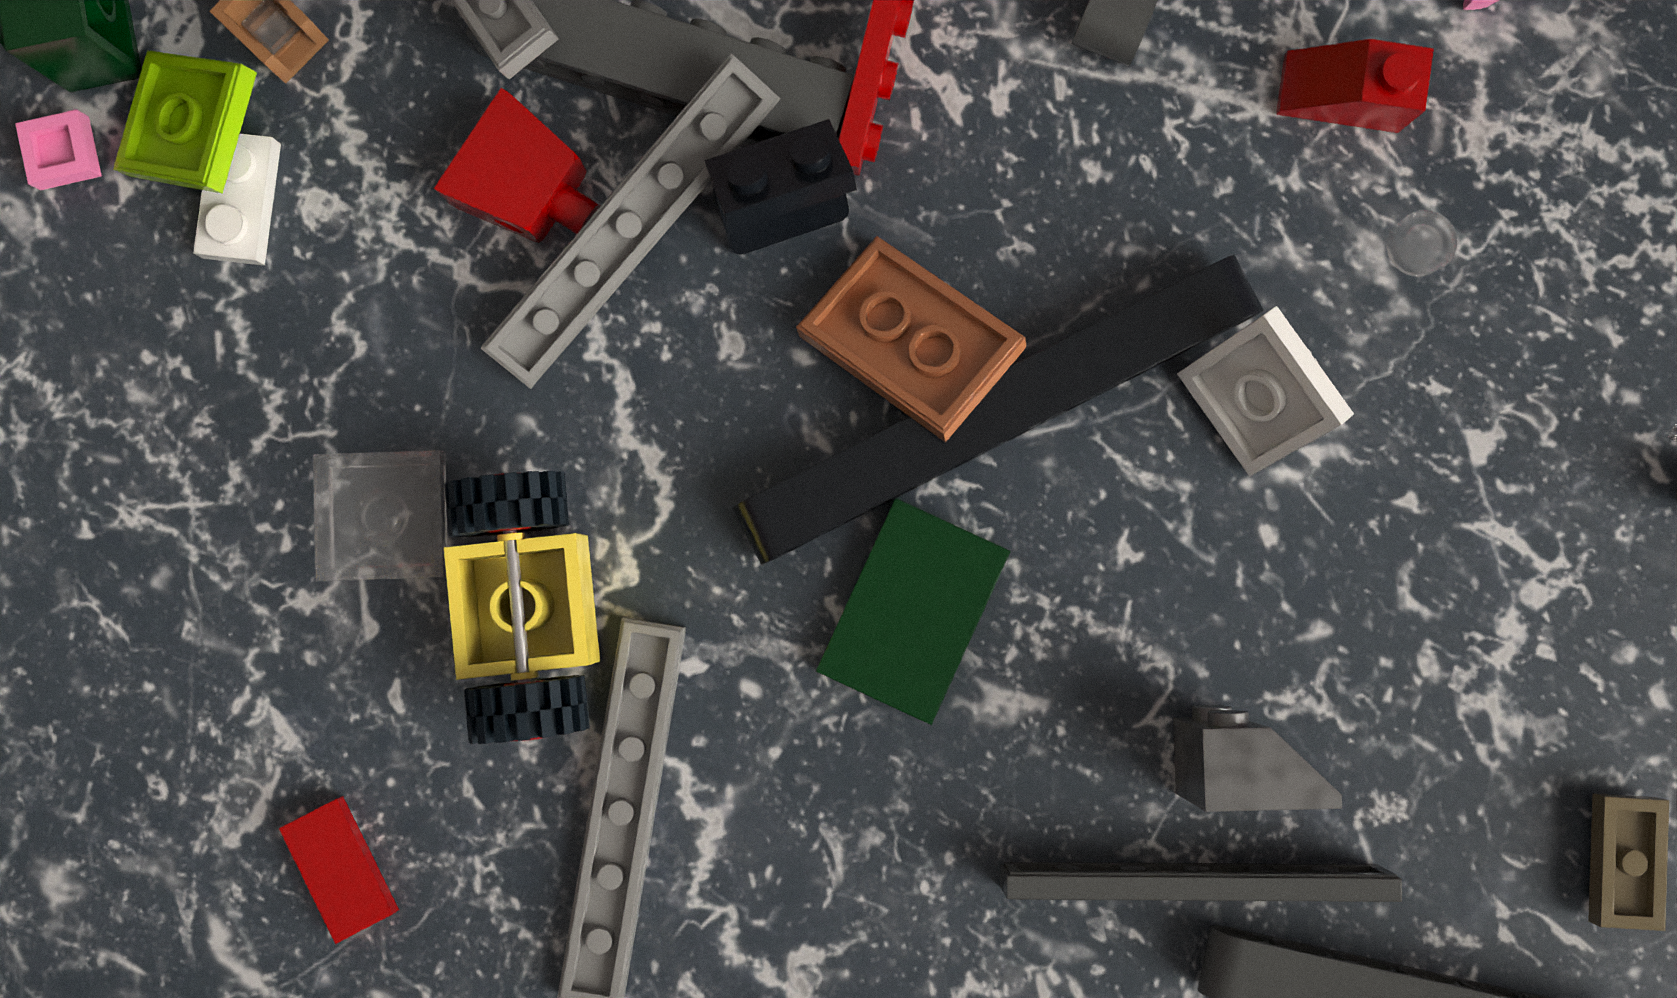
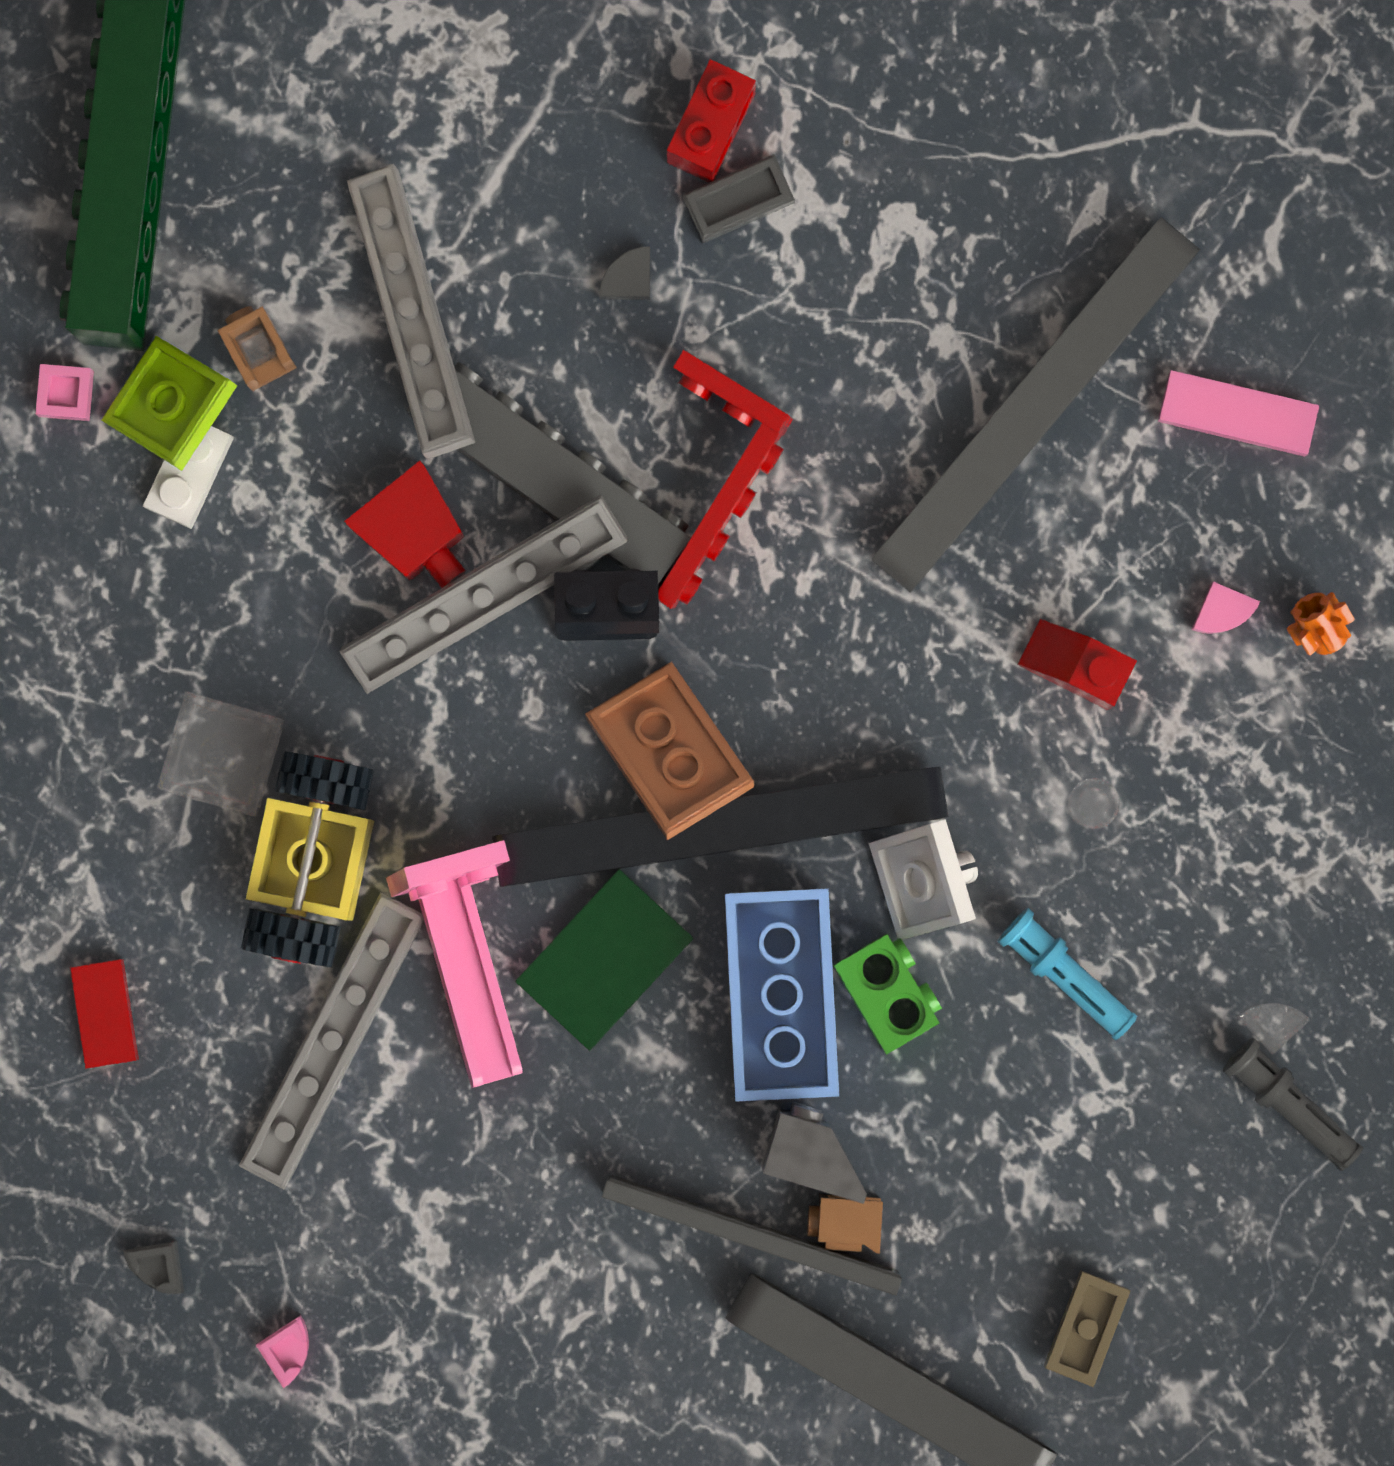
camera: 25 degrees right, 0 degrees up
none -> bright pink bracket [386,840,522,1088]
none -> light blue brick [725,889,839,1102]
none -> medium nougat window [807,1194,883,1254]
none -> bright green brick [833,934,942,1055]
none -> medium azure pin [998,908,1137,1040]

